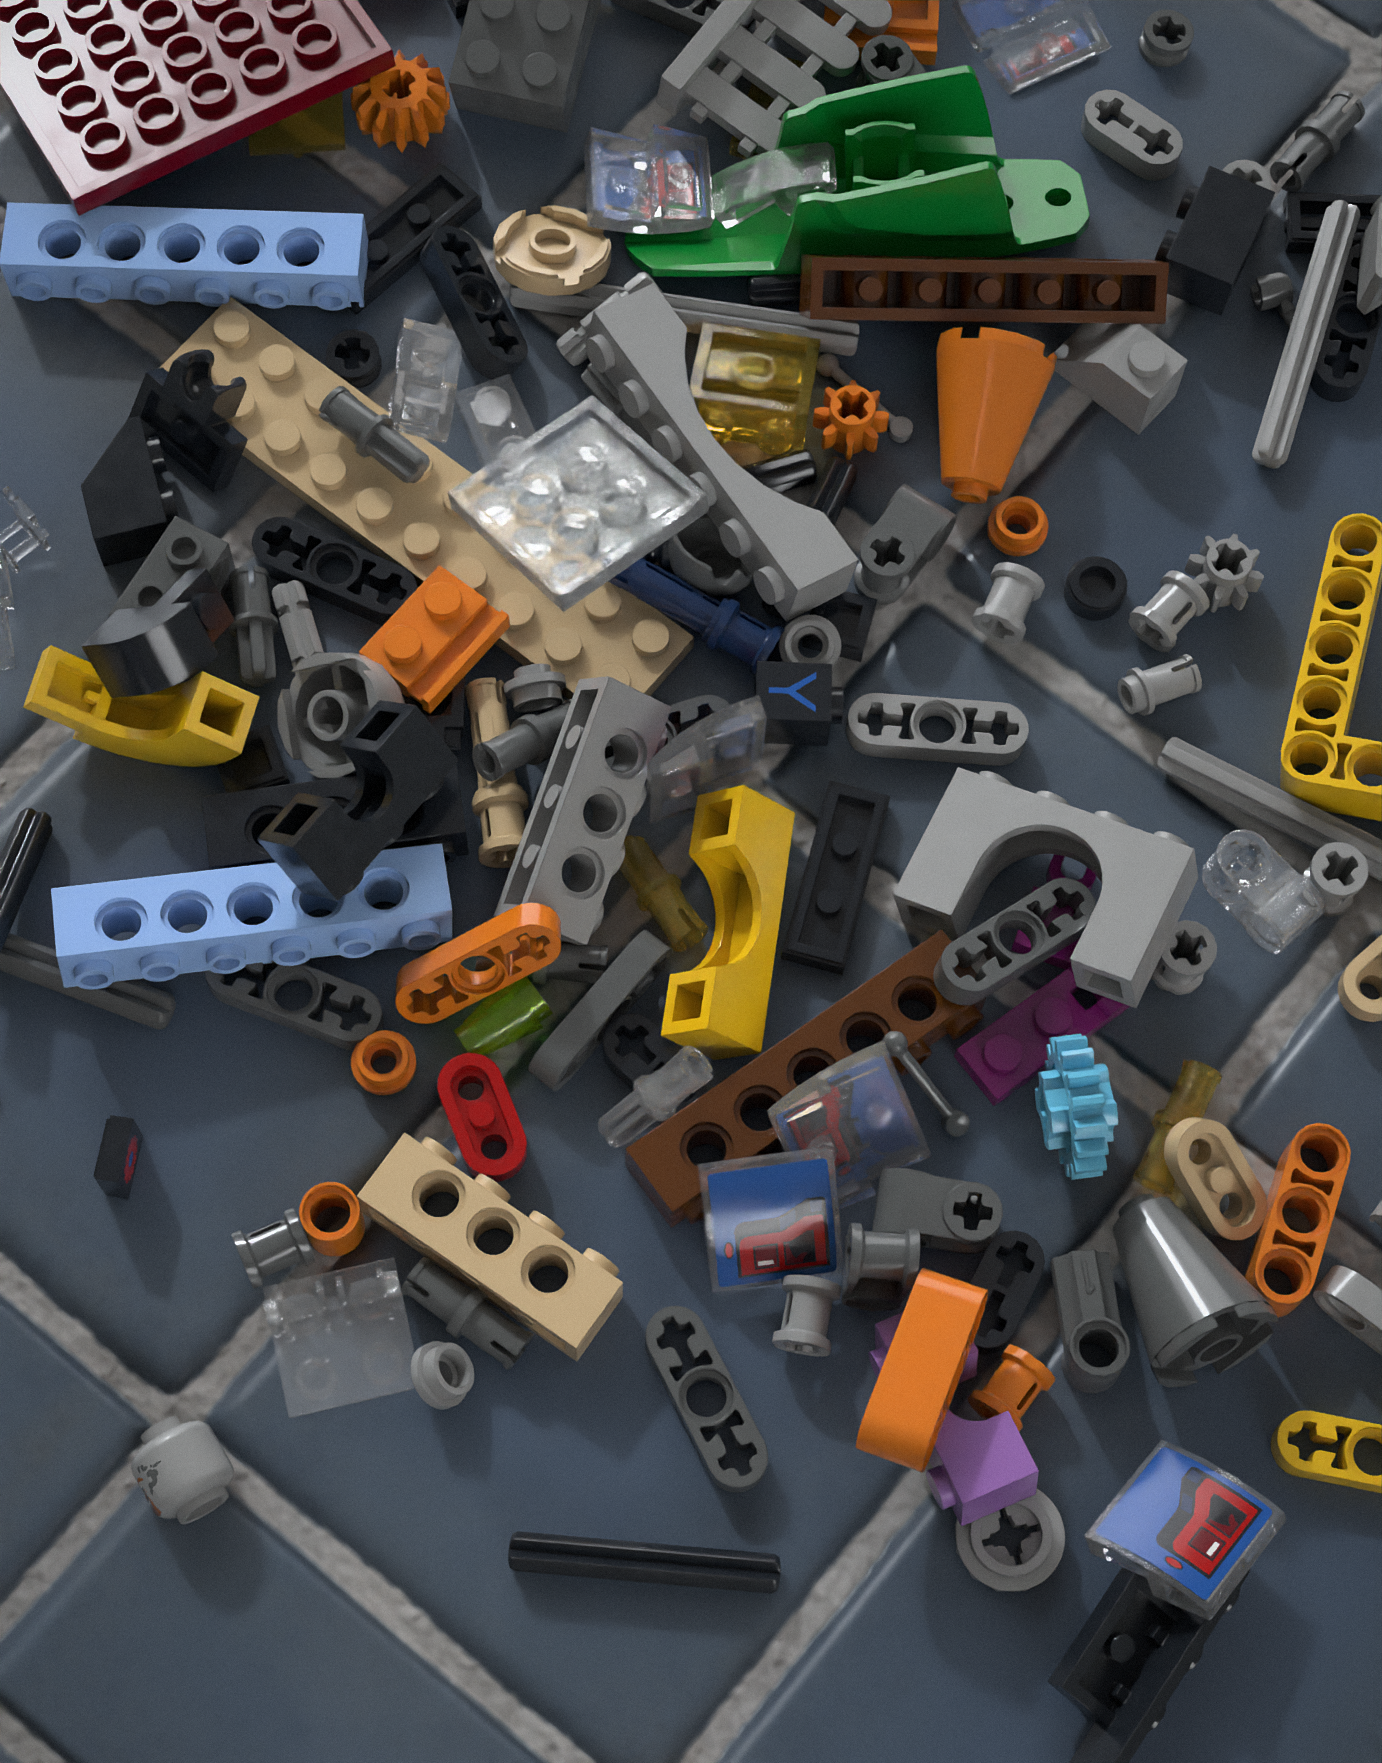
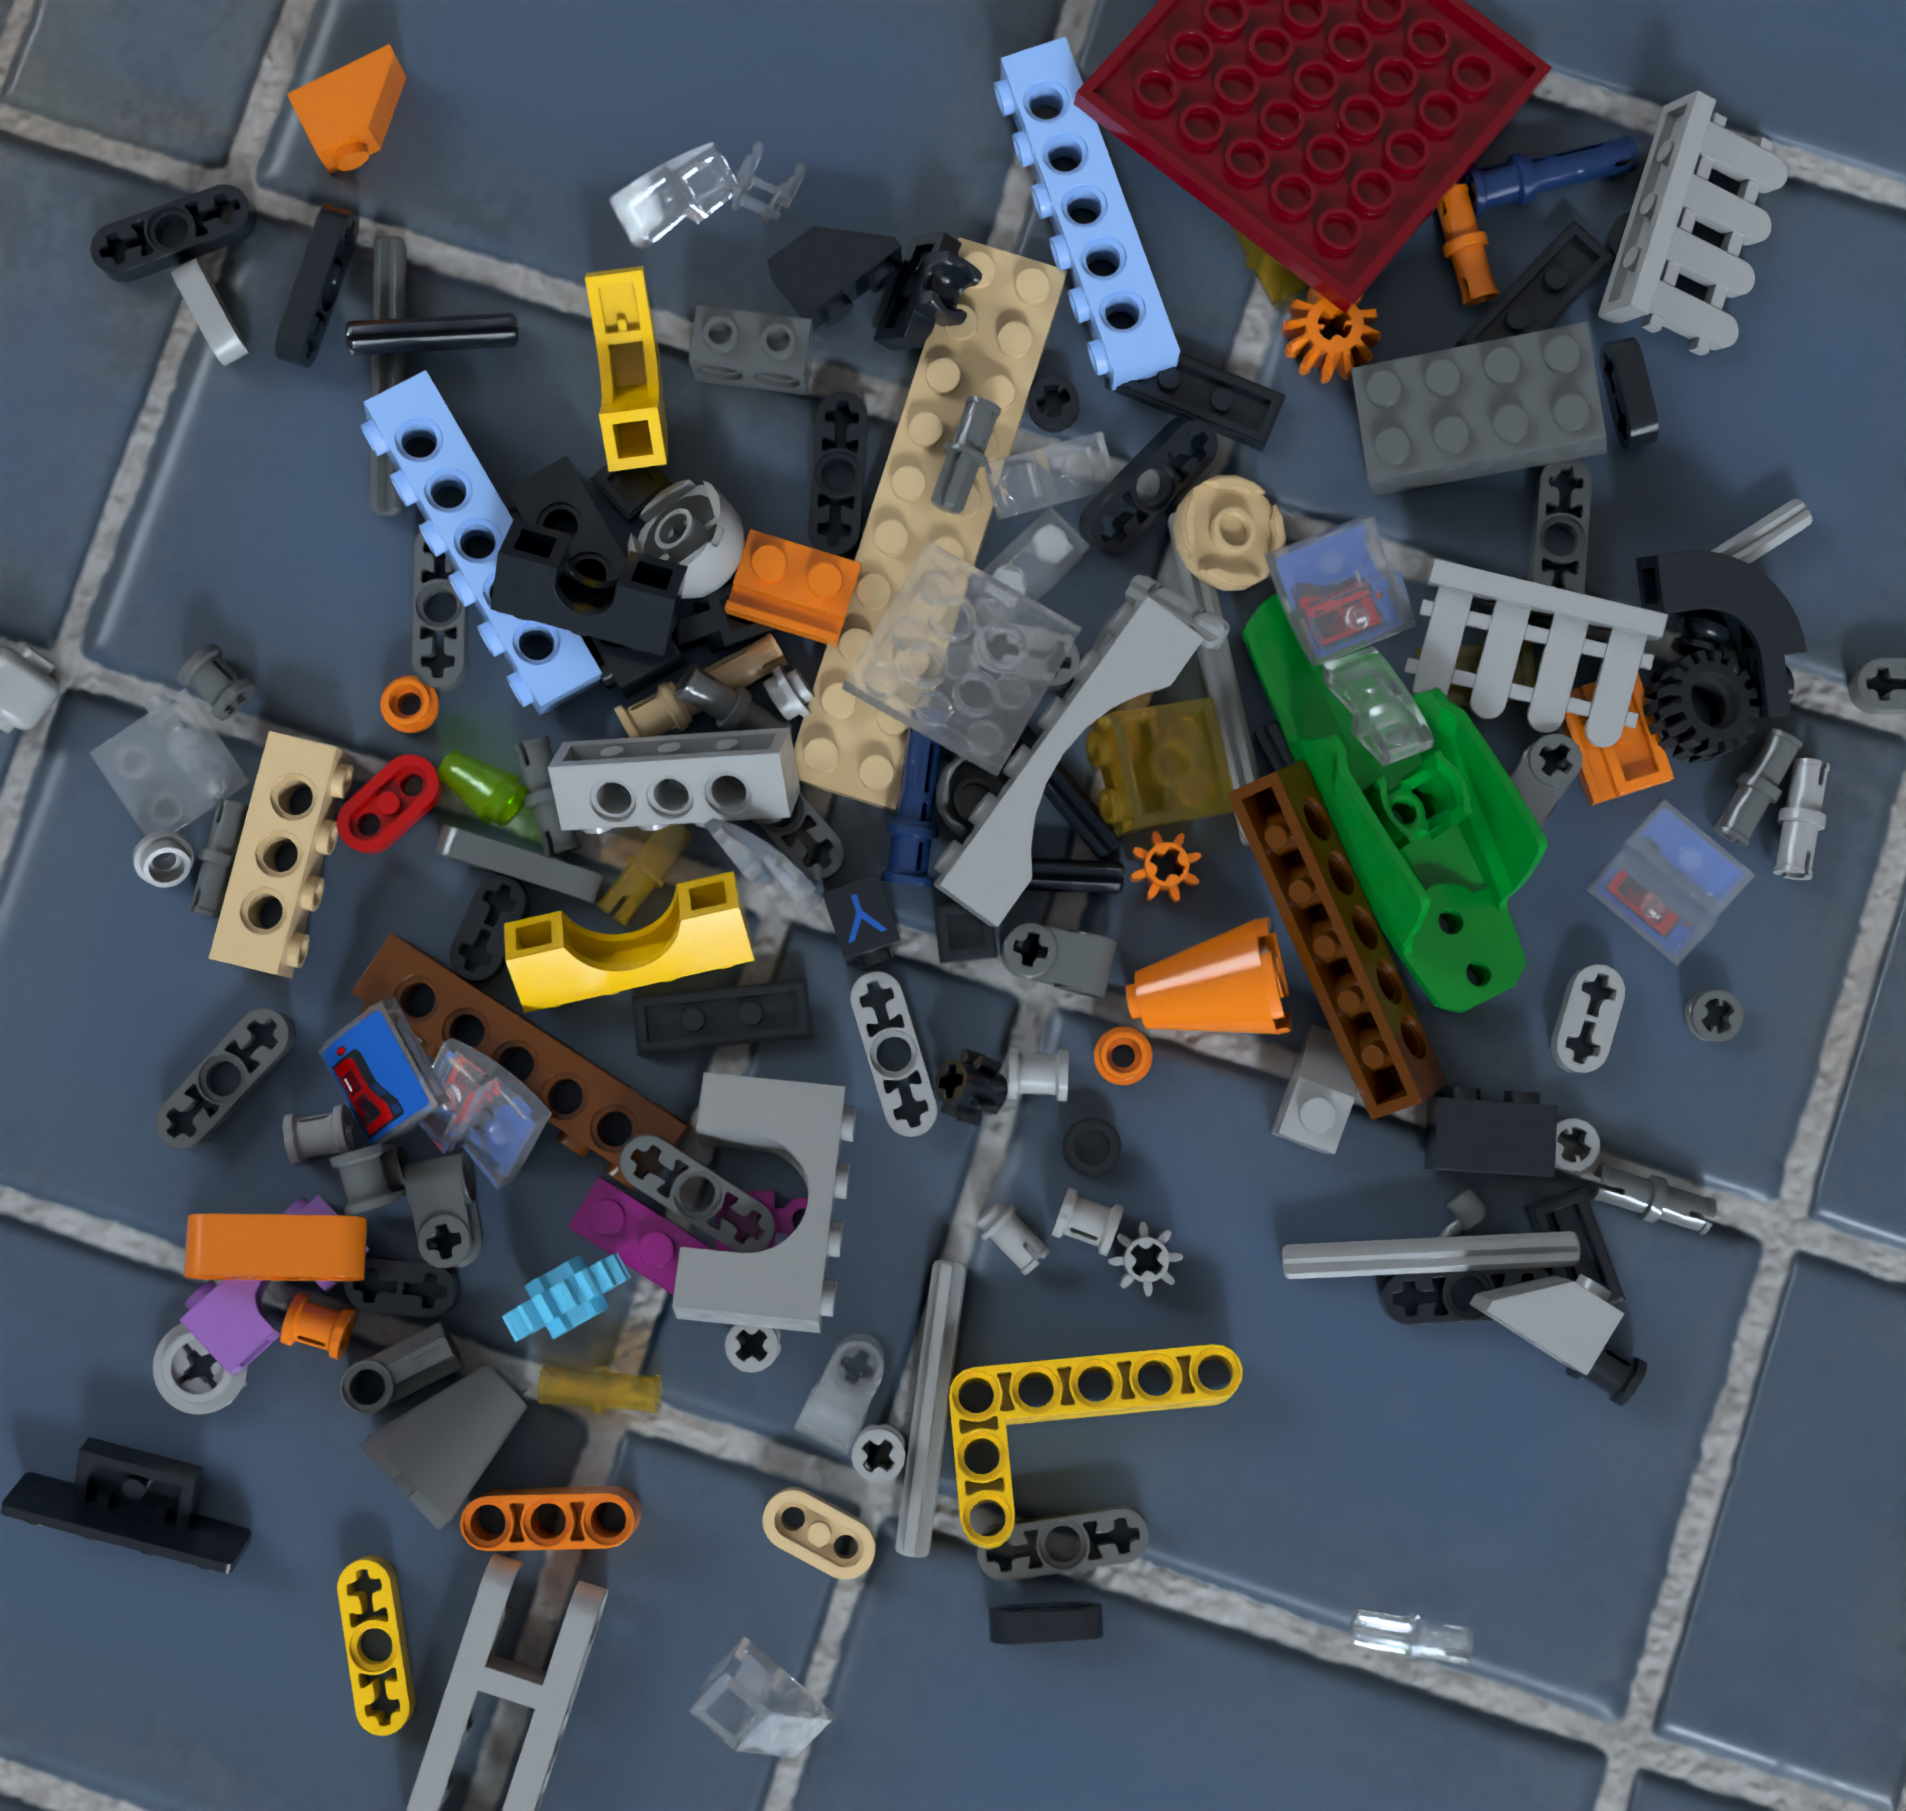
camera: 75 degrees right, 15 degrees up
black brick [81,568,235,698] -> none
black tile [93,1115,143,1199] -> none
dark grey axle [229,566,279,688] -> none
light grey axle [272,580,324,675] -> none
orange beam [299,1182,365,1256] -> none
orange beam [395,903,561,1024] -> none
black axle [508,1531,781,1594] -> none
clear axle [597,1045,713,1148] -> none
light grey plate [779,615,842,668] -> none
light grey hinge [816,353,913,443] -> none
dark grey hinge [882,1031,970,1137] -> none
slope [1084,1439,1286,1620] -> none
tan plate [1164,1117,1267,1240] -> none
none -> black gear [935,1048,1008,1126]

